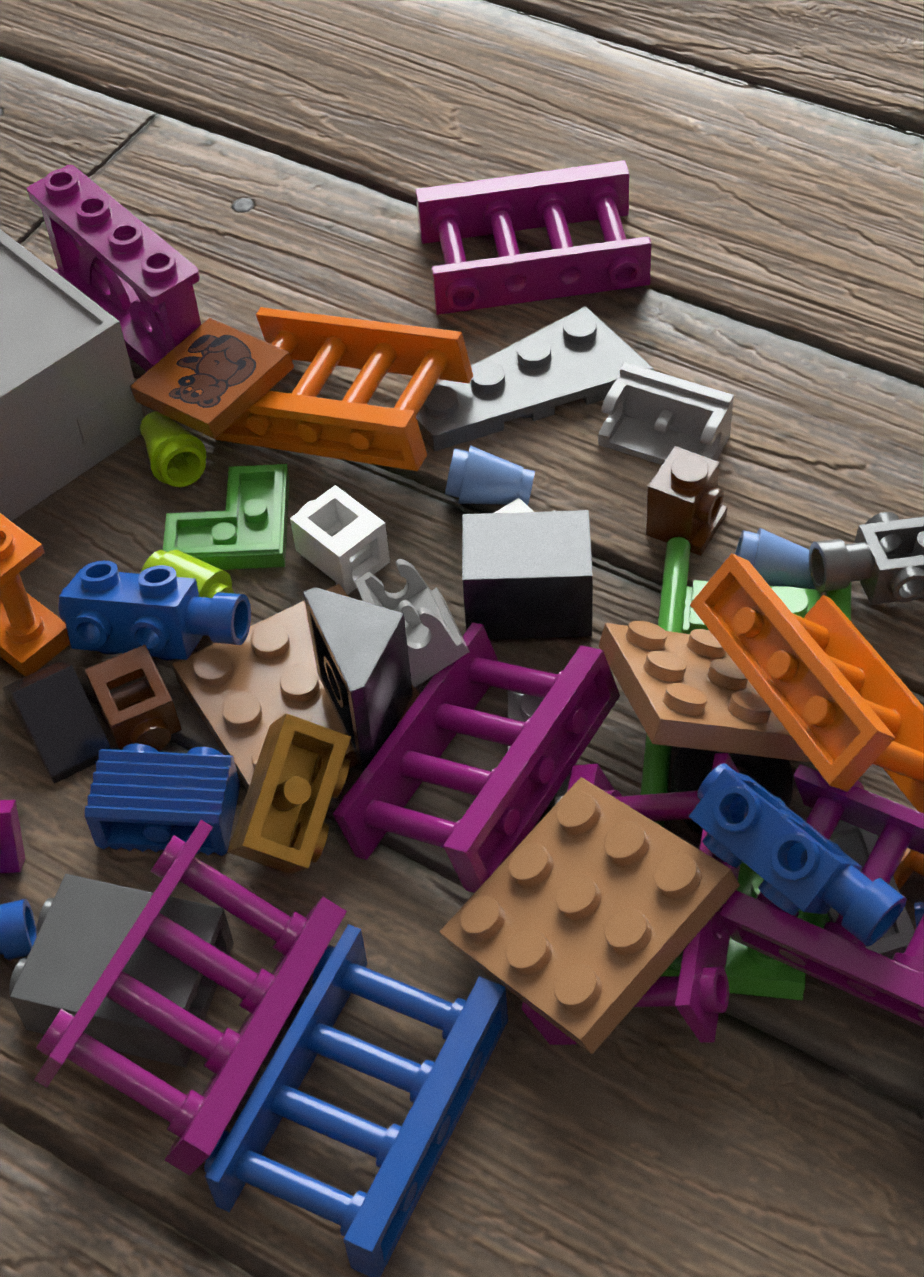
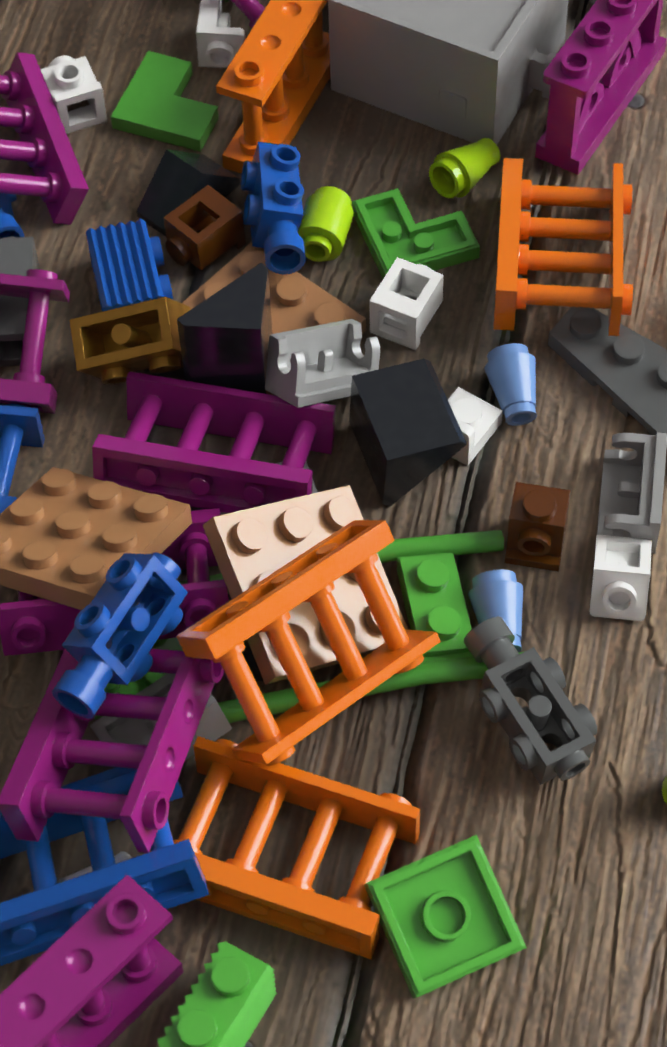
camera: 70 degrees right, 5 degrees up
dark orange tile [130,318,294,439] -> none
none -> white bracket [589,534,652,621]

